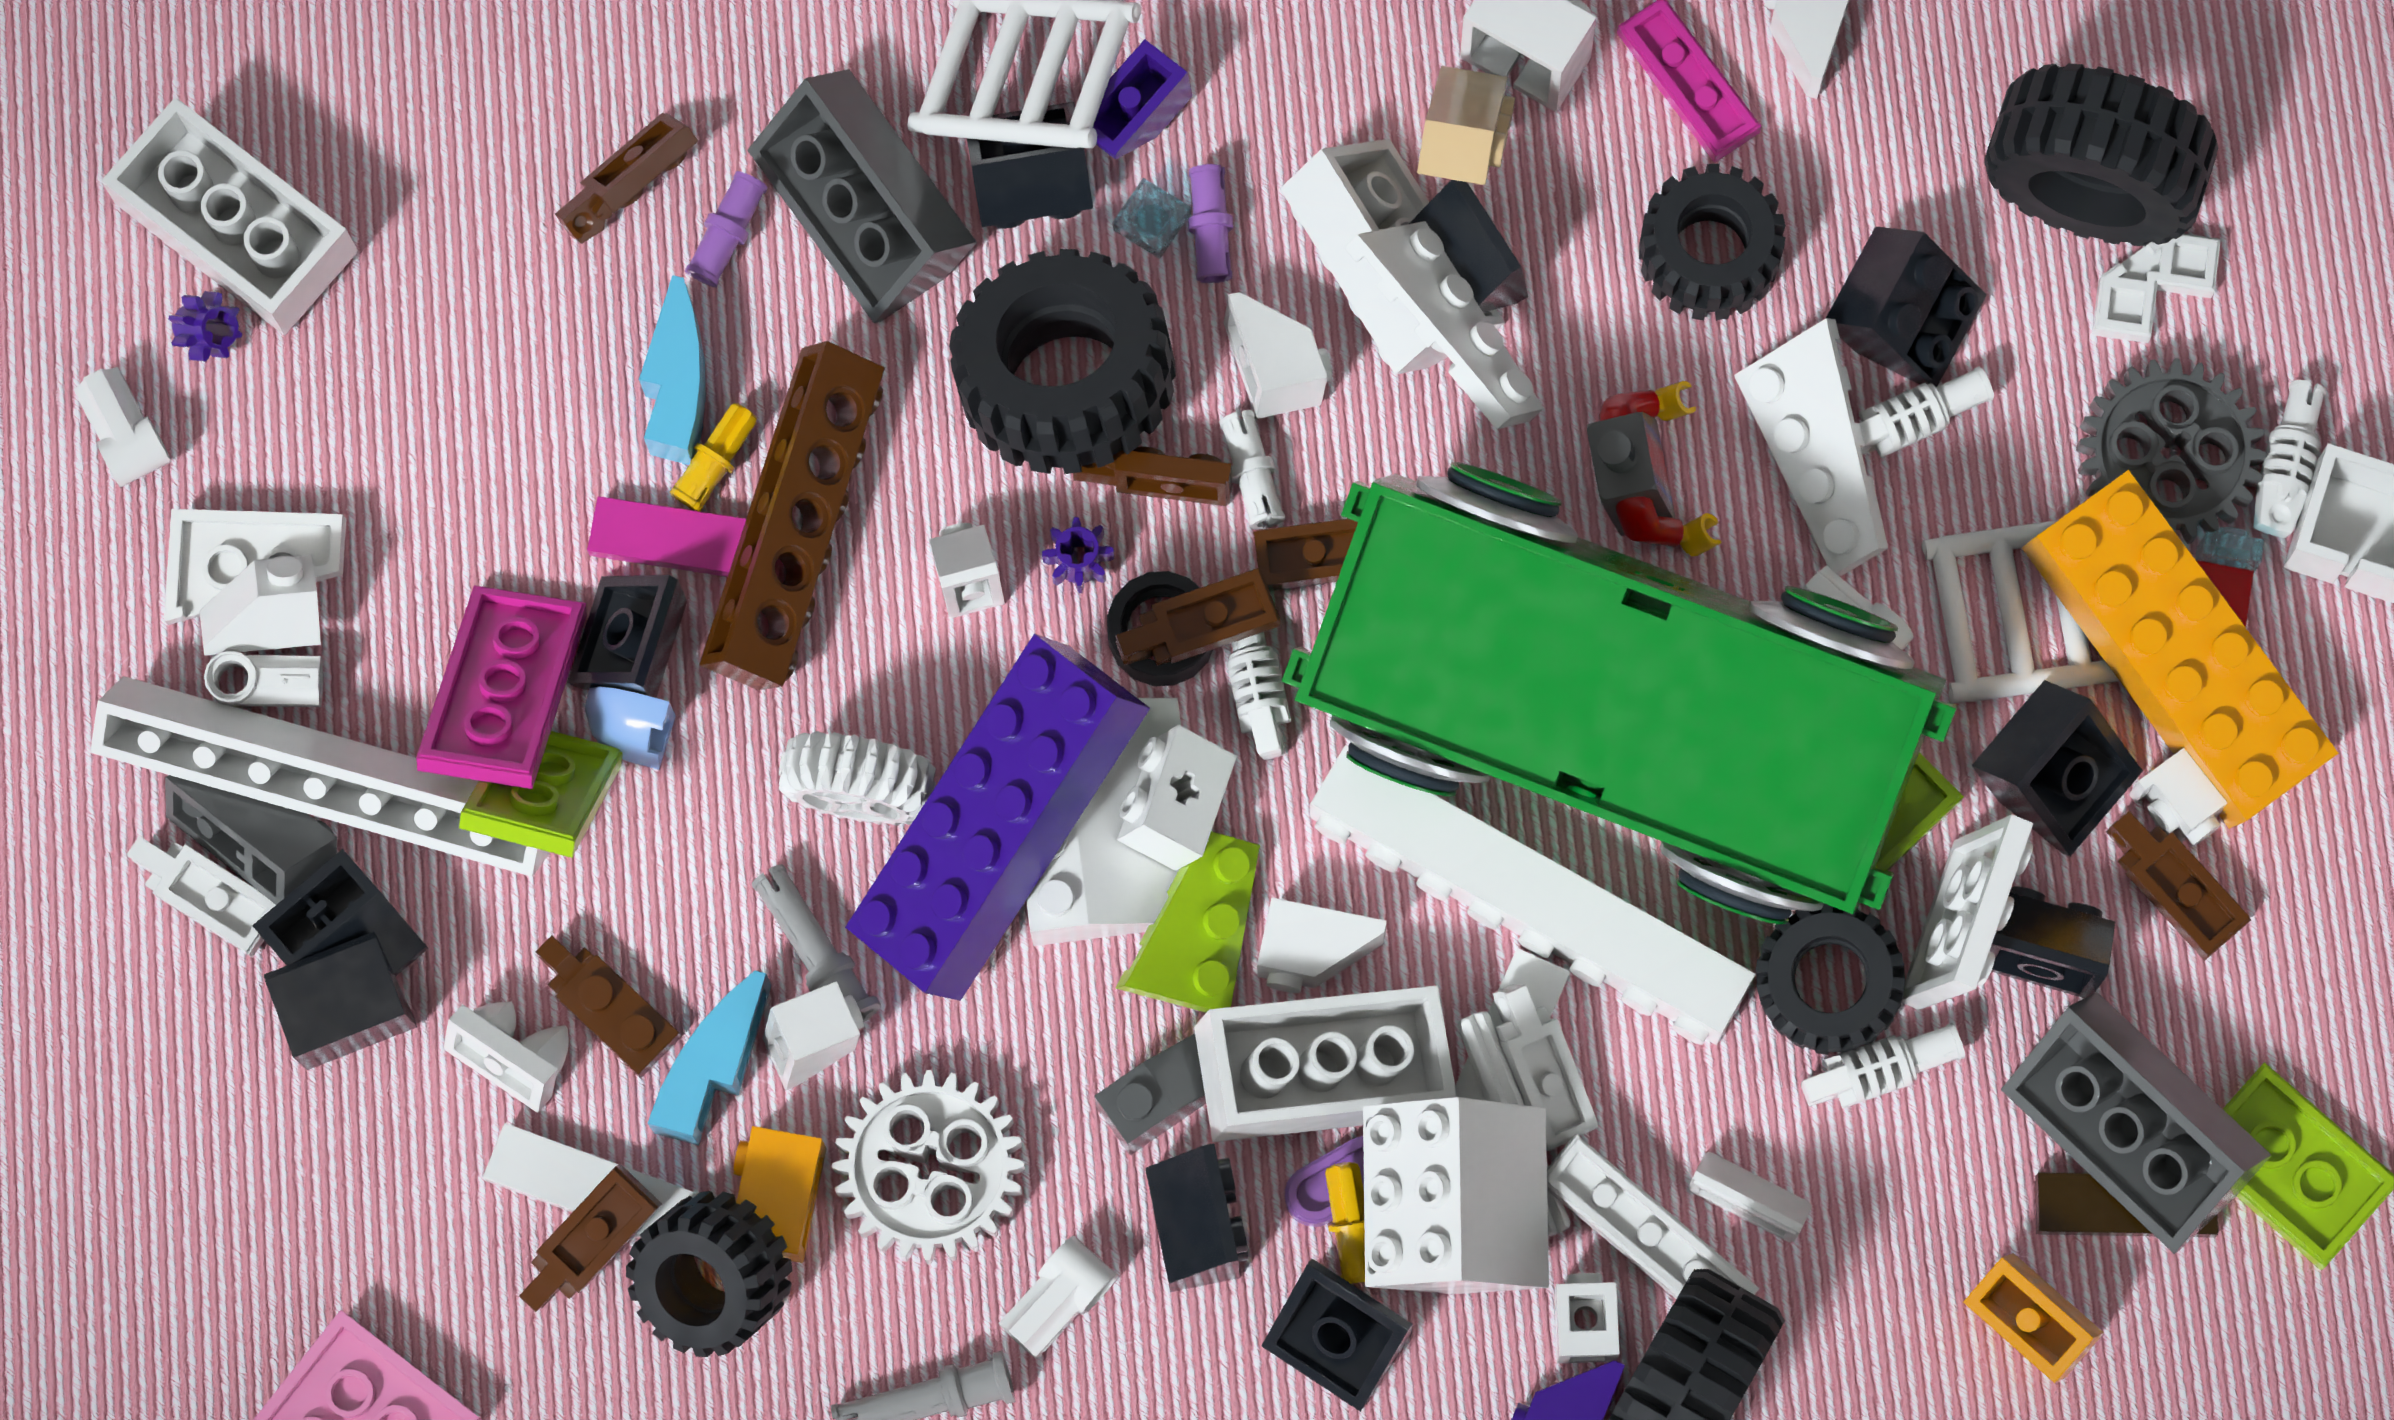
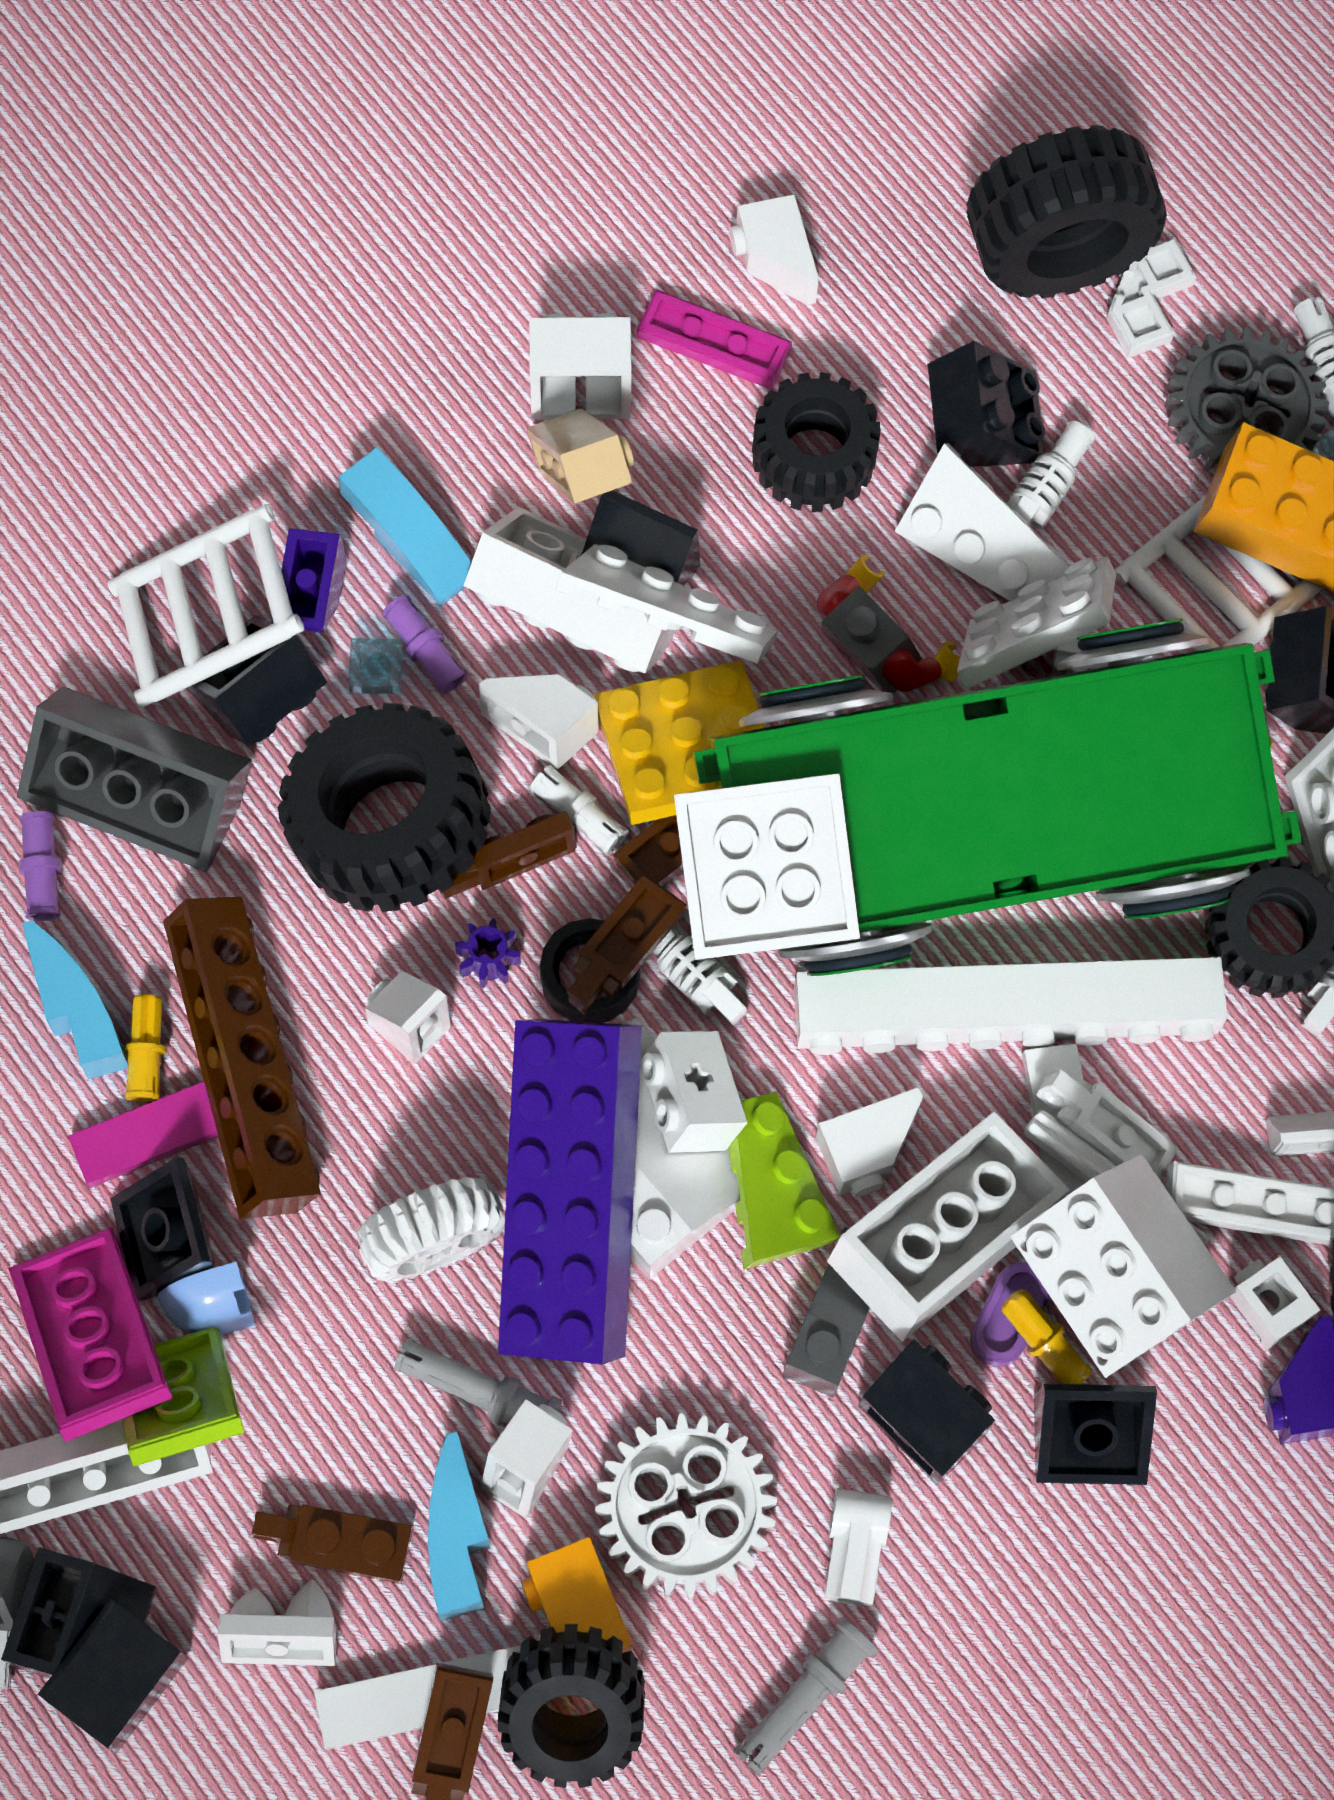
camera: 40 degrees left, 5 degrees down
none -> medium azure slope [338,447,472,607]
none -> yellow plate [593,660,765,825]
none -> white plate [674,773,860,960]
none -> white plate [957,556,1116,689]

